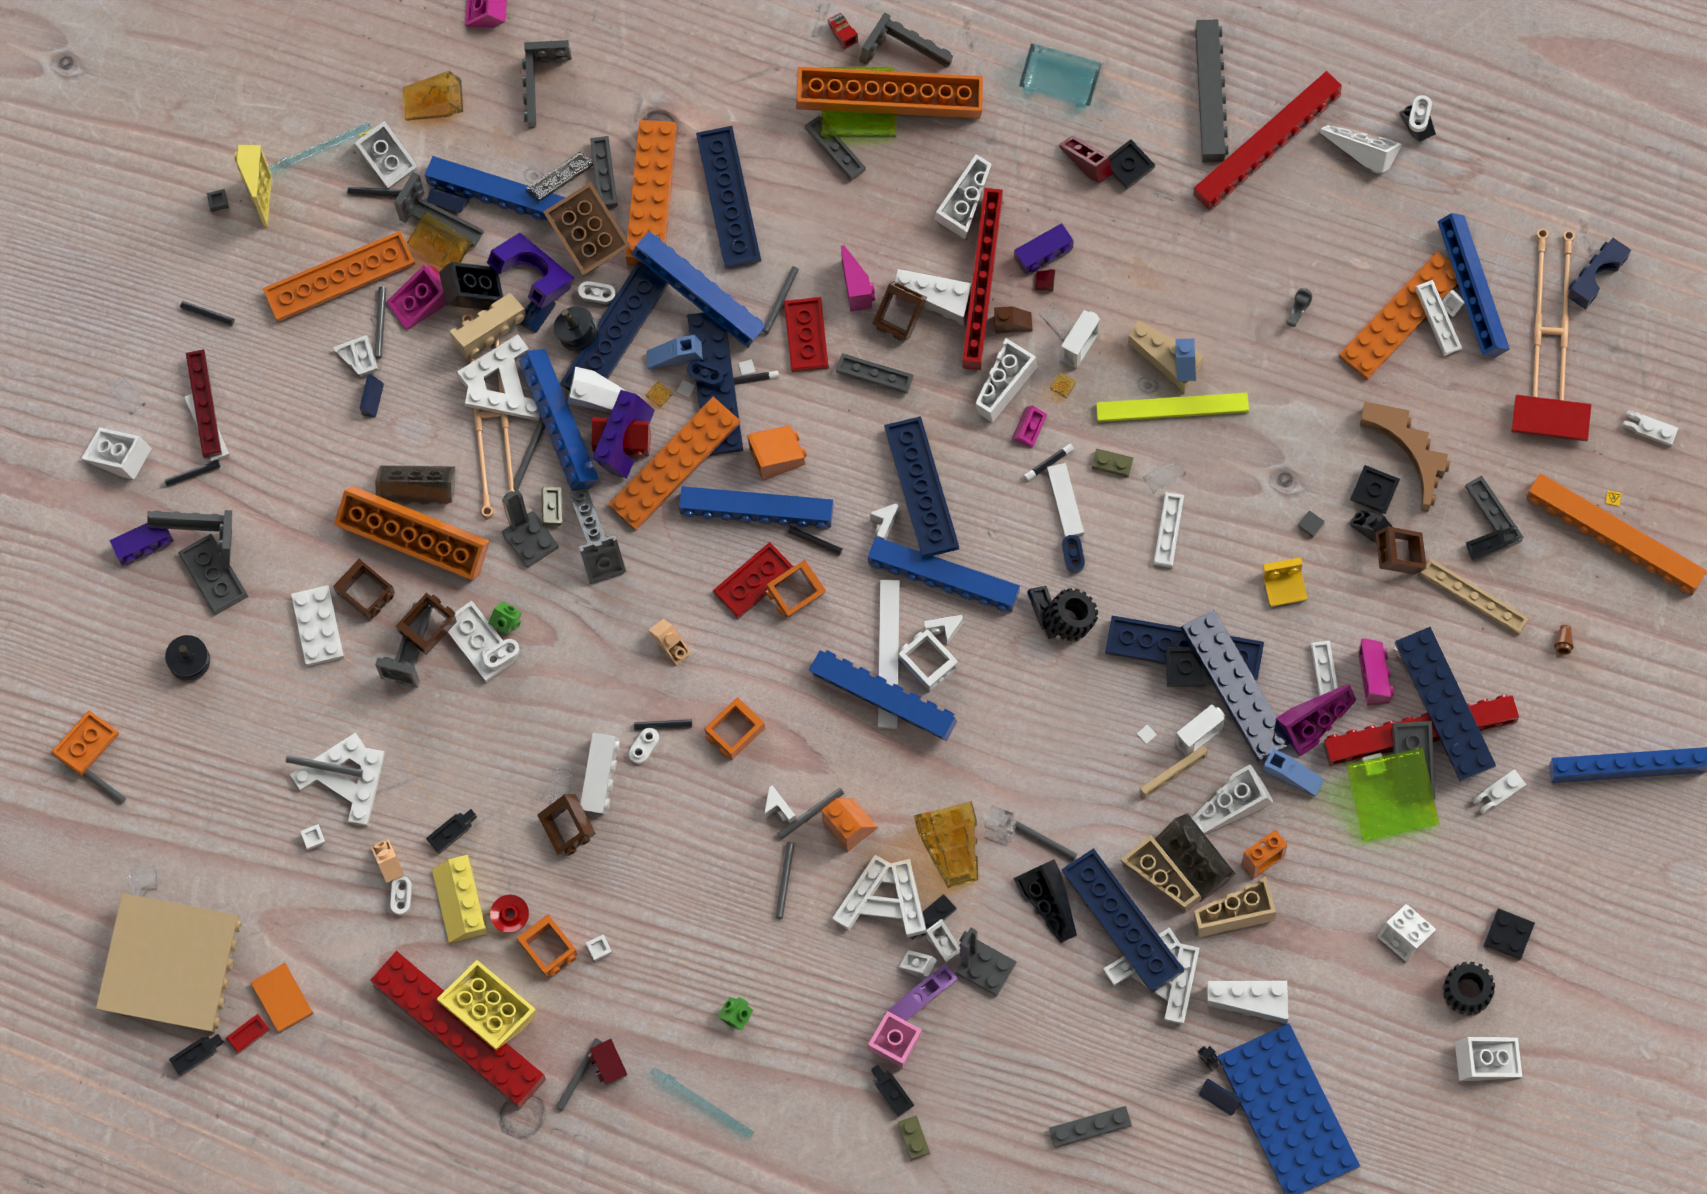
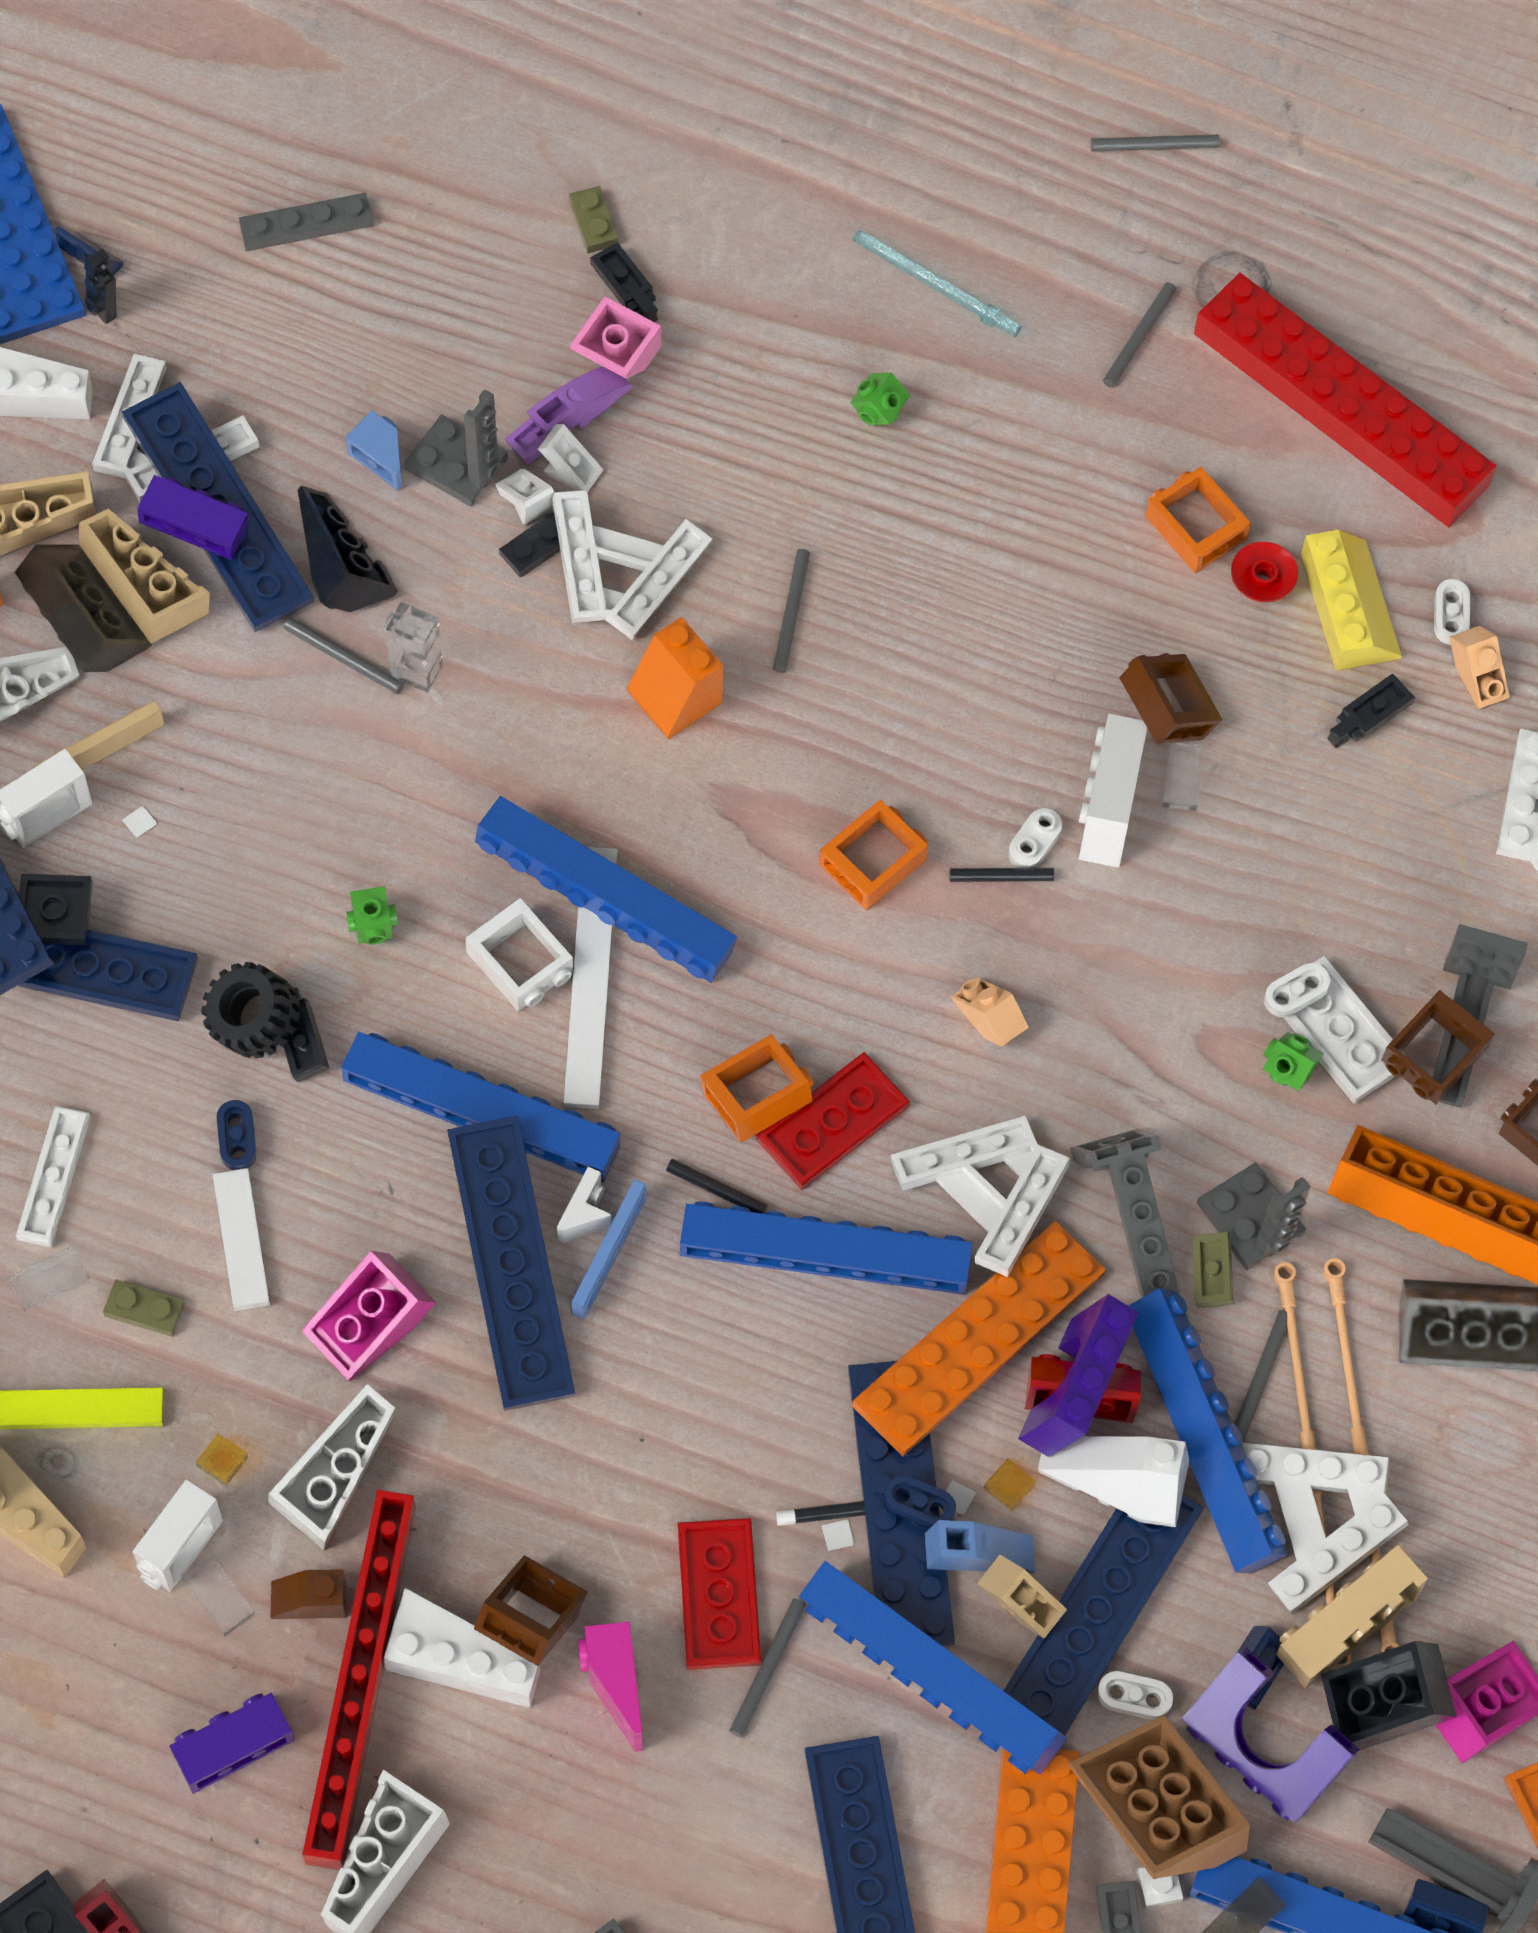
camera: 175 degrees right, 5 degrees down
clear yellow slope [407,211,473,268] -> none
light yellow slope [437,960,536,1050] -> none
black wheel [553,306,599,351] -> none
white plate [586,934,612,961] -> none
dark red brick [588,1039,628,1085] -> none
orange slope [747,425,807,481] -> none
white slope [765,785,796,824] -> none
dark grey bar [777,788,844,839] -> none
dark grey plate [836,353,913,394] -> none
clear yellow wedge [914,801,978,888] -> none
white slope [924,615,963,645] -> none
dark pink slope [1012,405,1047,447] -> none
black bar [1024,444,1074,481] -> none
dark red slope [1035,269,1055,291] -> none
none -> dark purple brick [137,475,249,561]
none -> dark pink slope [302,1251,436,1381]
none -> medium blue slope [345,410,402,491]
none -> bright green brick [346,886,398,945]
none -> medium blue tile [571,1179,647,1319]
none -> white plate [891,1116,1070,1277]
none -> tan brick [977,1554,1067,1639]

